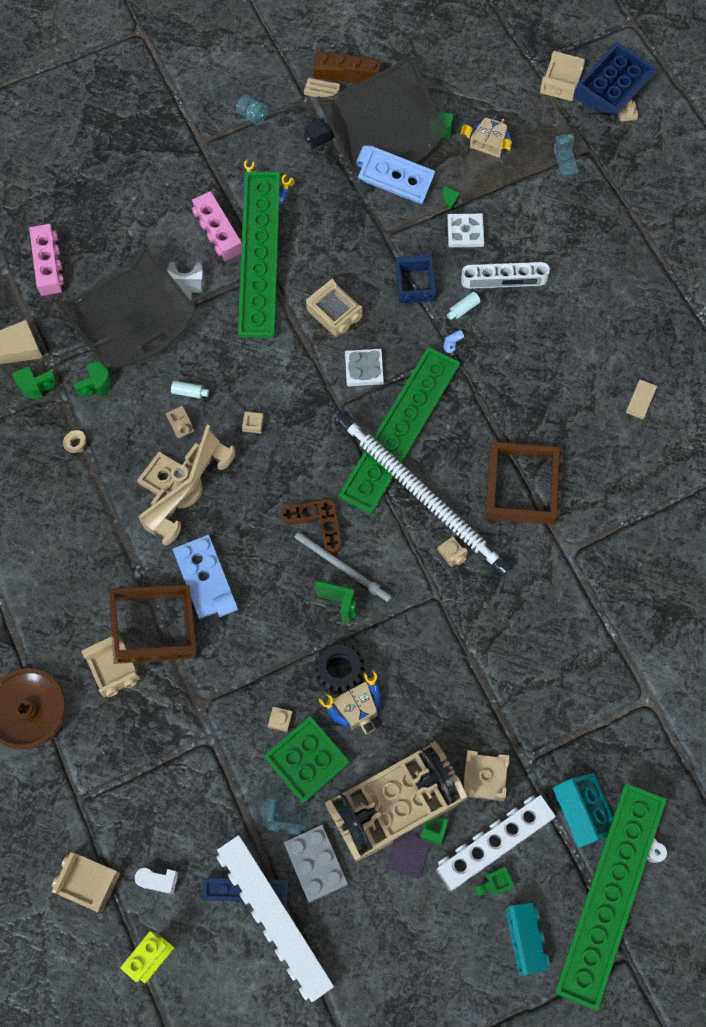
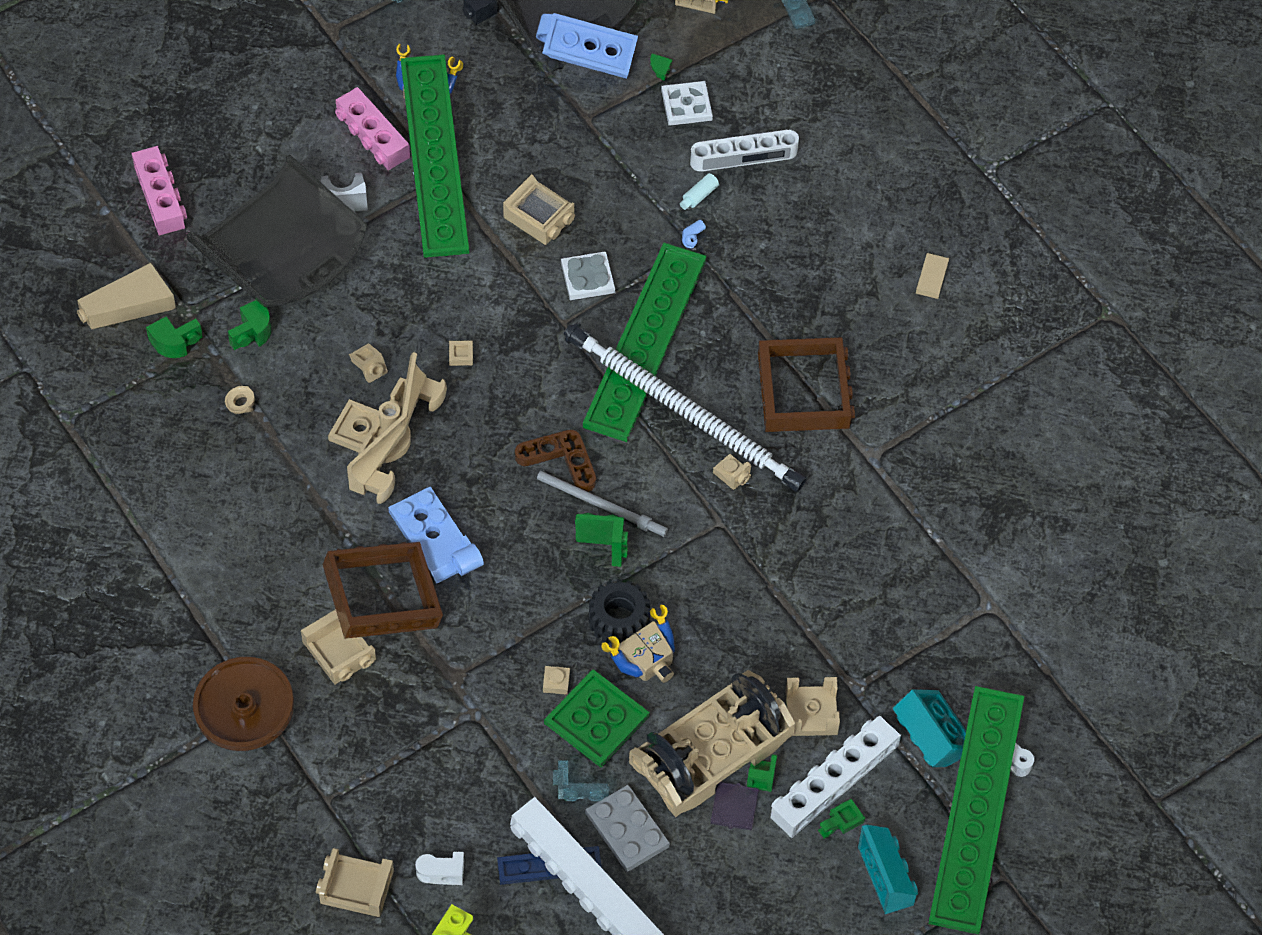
camera: 15 degrees left, 10 degrees down
light aqua cylinder [171,381,209,399] -> none
dark blue window [396,254,436,304] -> none

